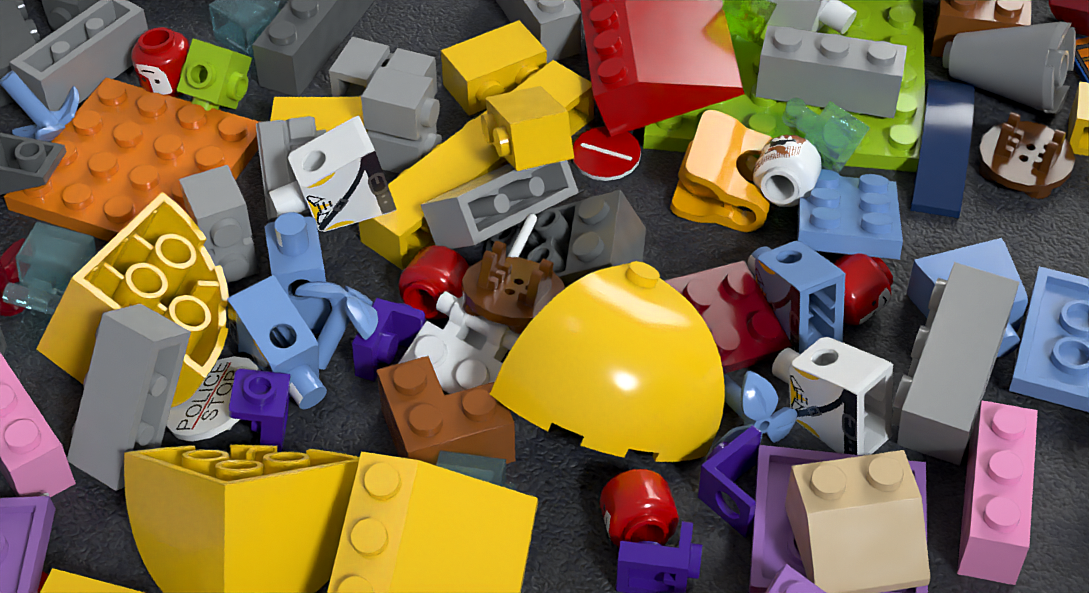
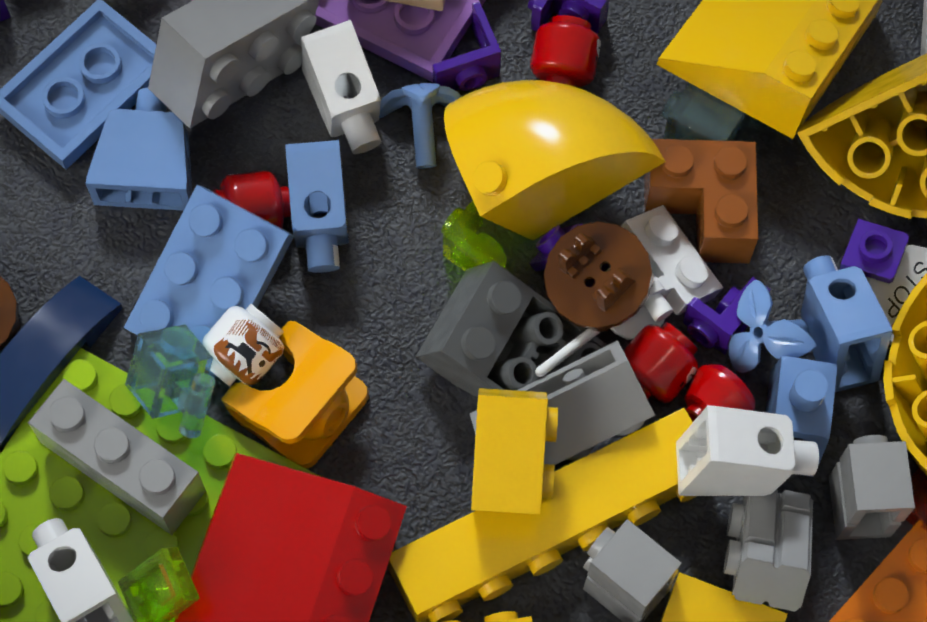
camera: 160 degrees left, 20 degrees up
red piece [573,126,641,181] -> none
dark red plate [665,261,793,374] -> none
none -> red cone [685,364,756,422]

